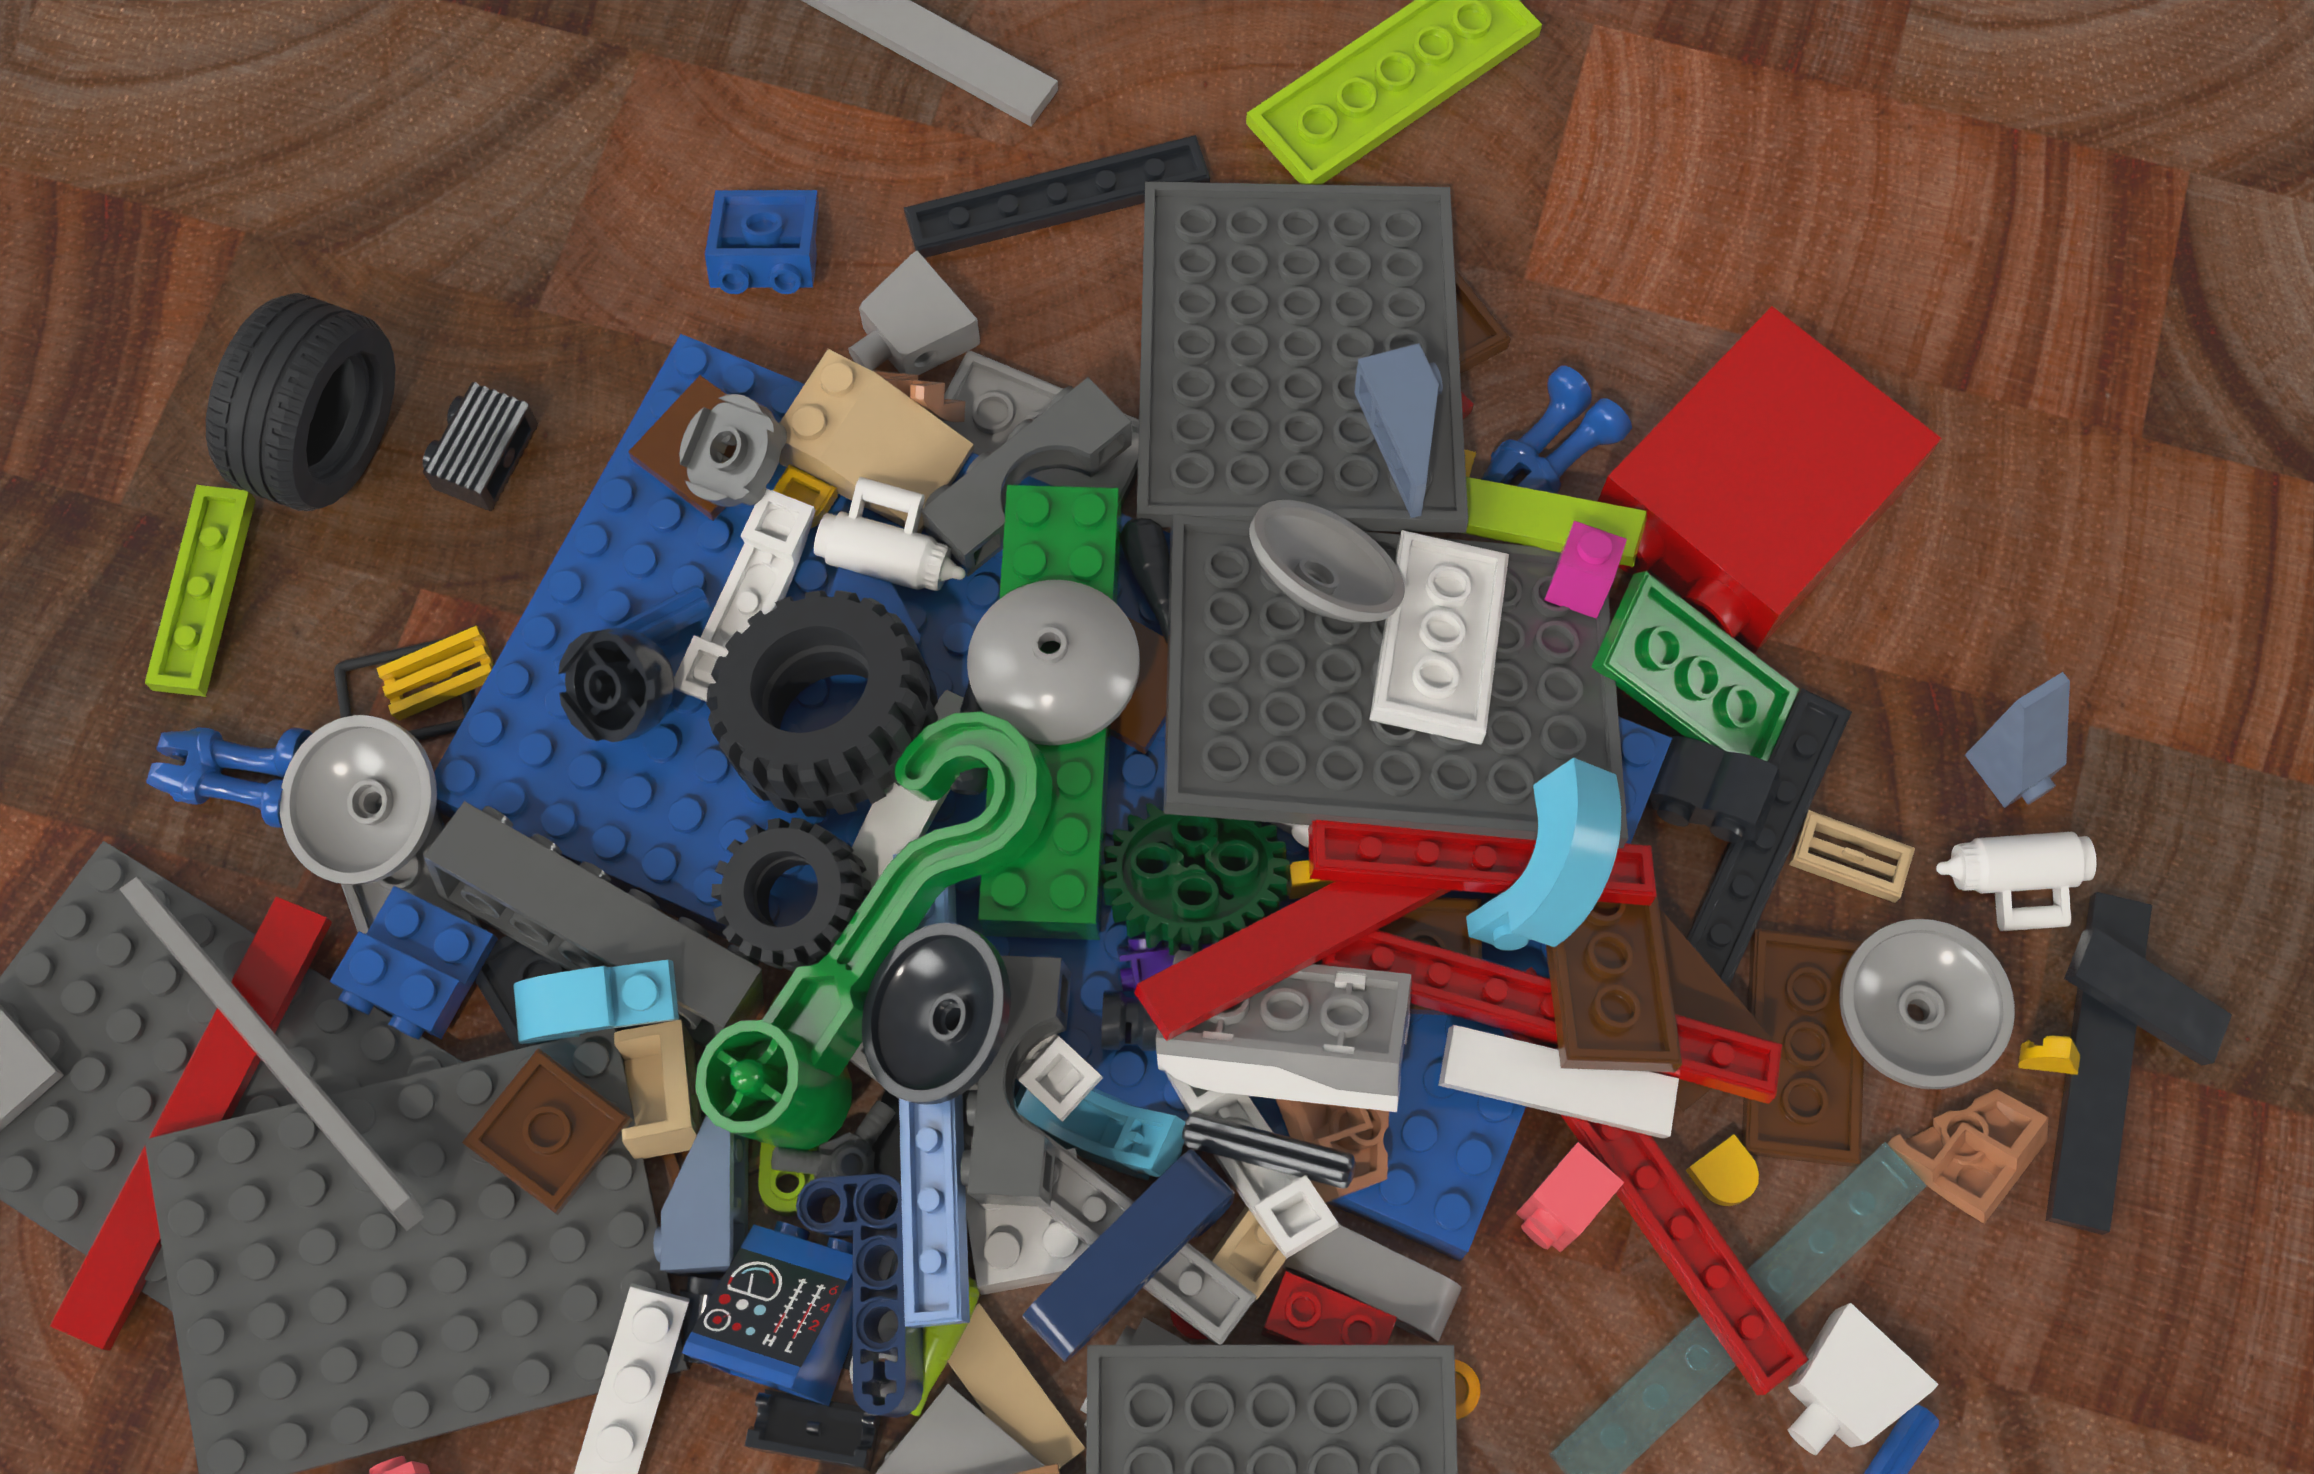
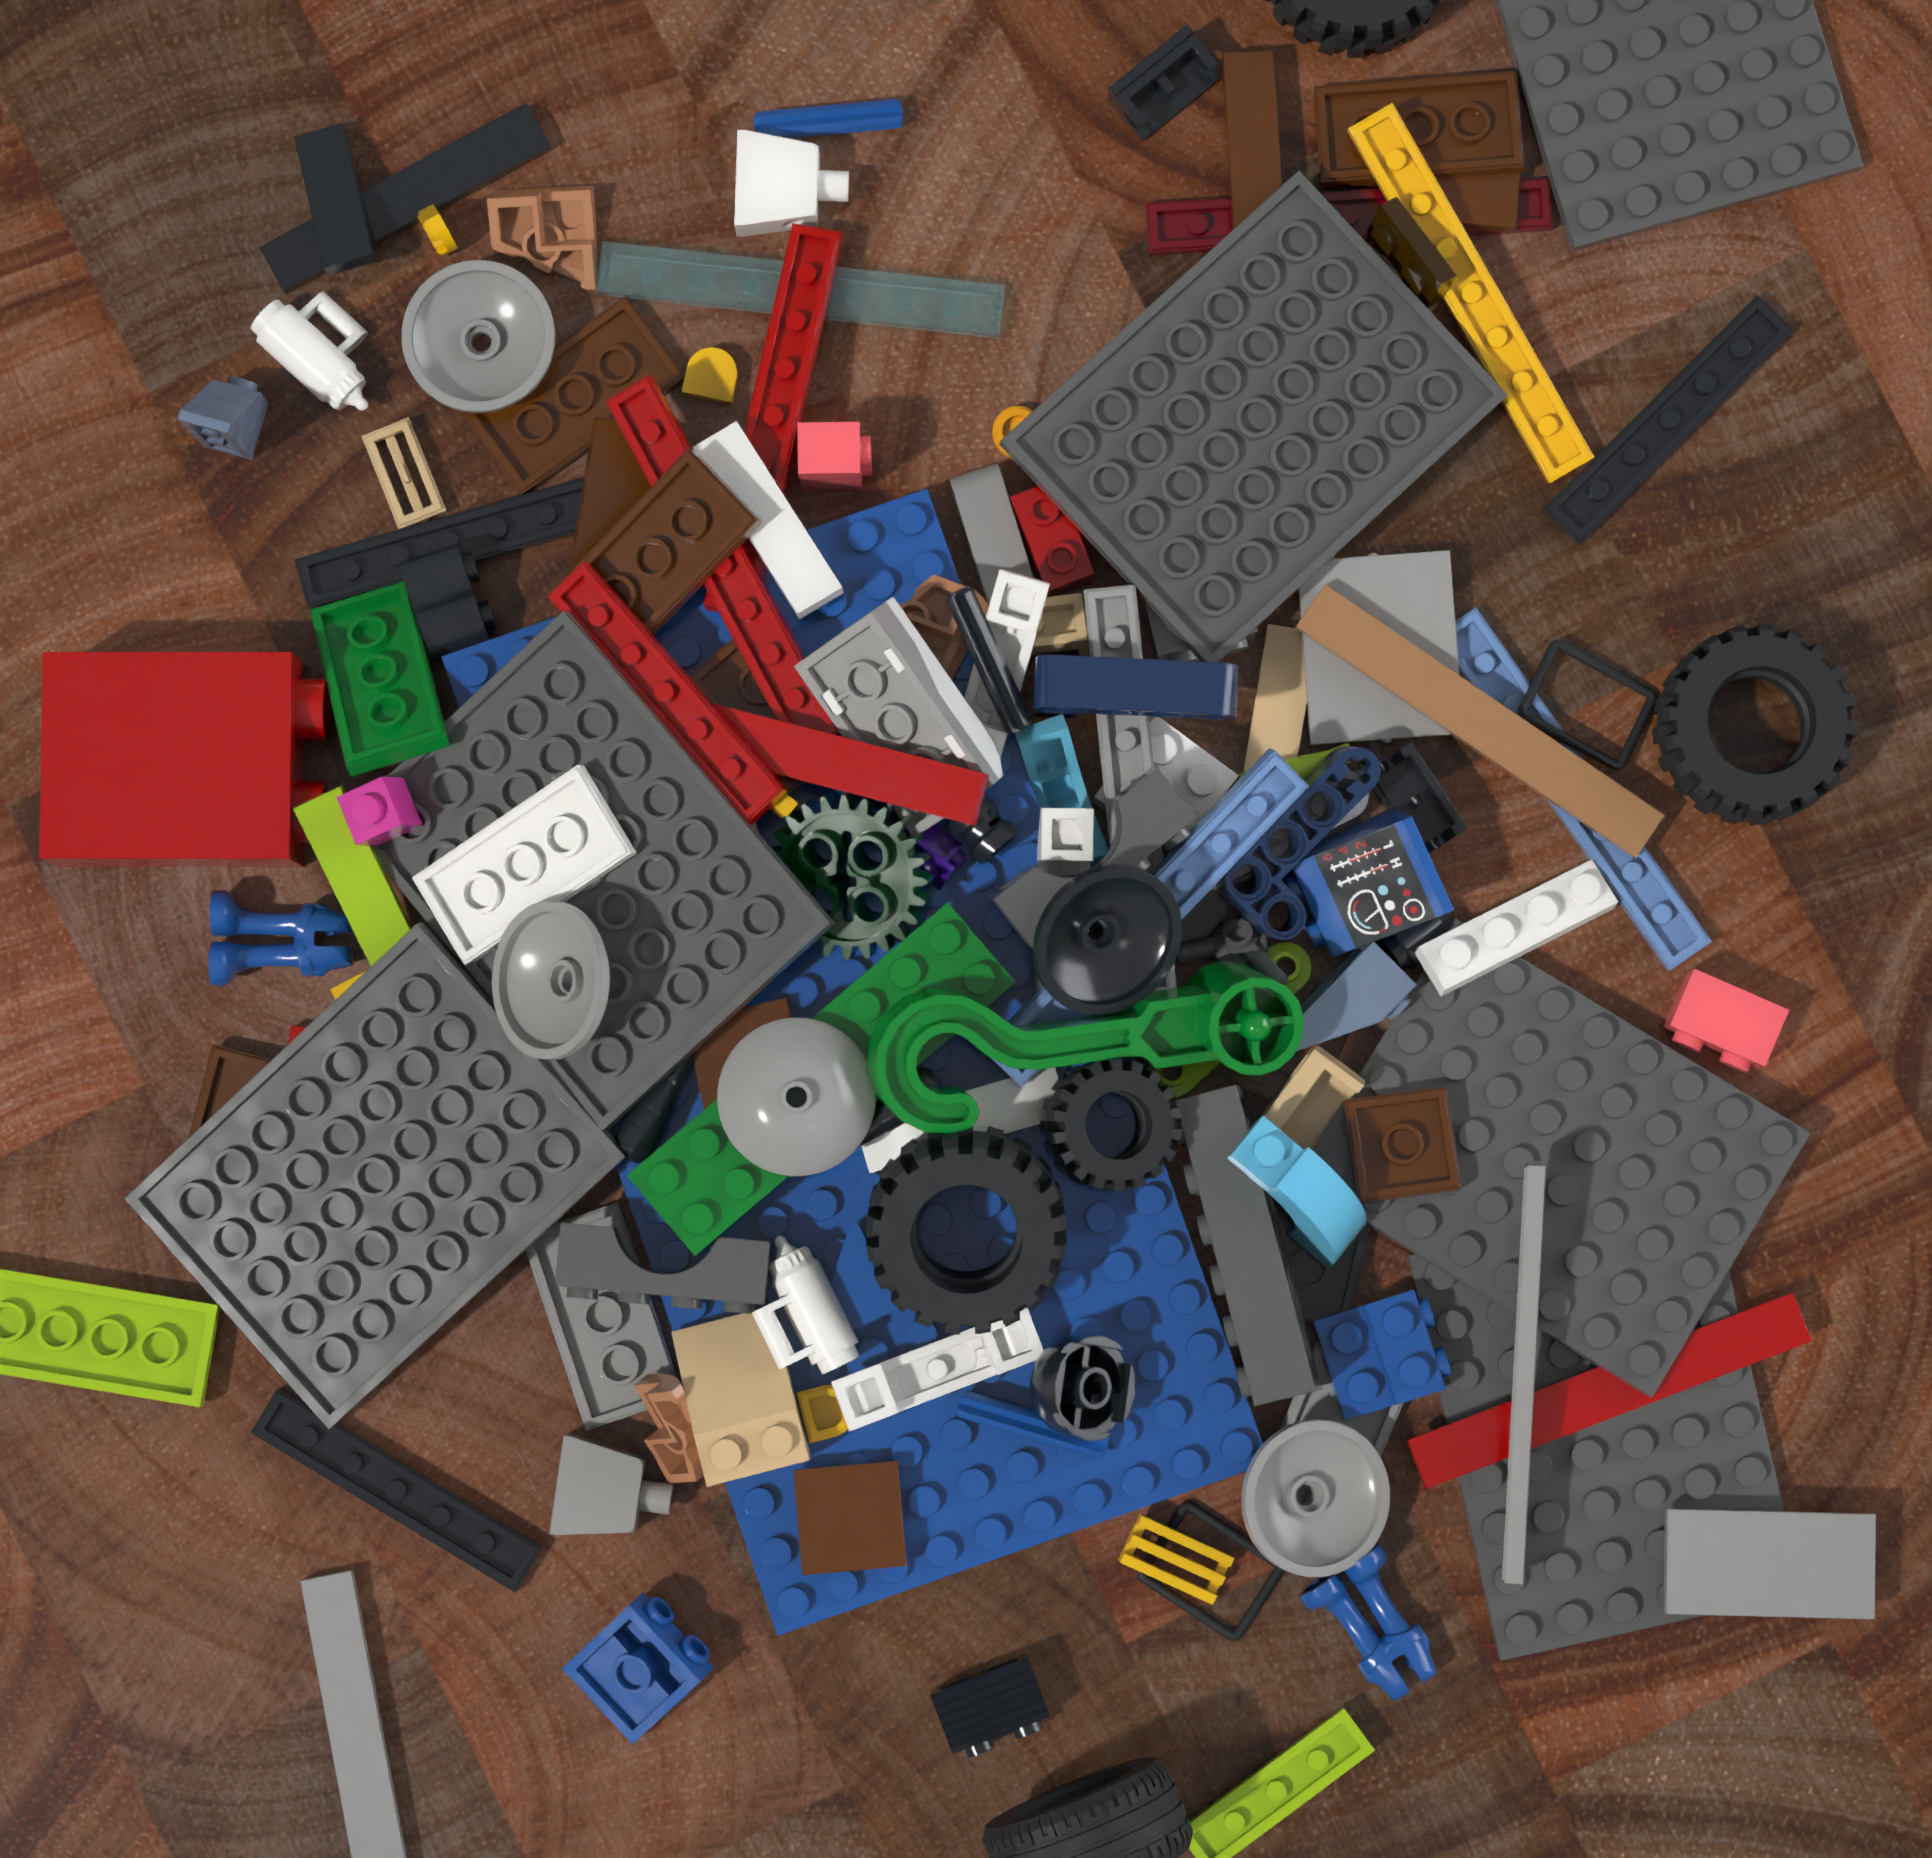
camera: 130 degrees left, 15 degrees up
plate [679,394,787,507] -> none
sand blue slope [1354,343,1443,518] -> none
medium azure arch [1466,758,1621,951] -> none

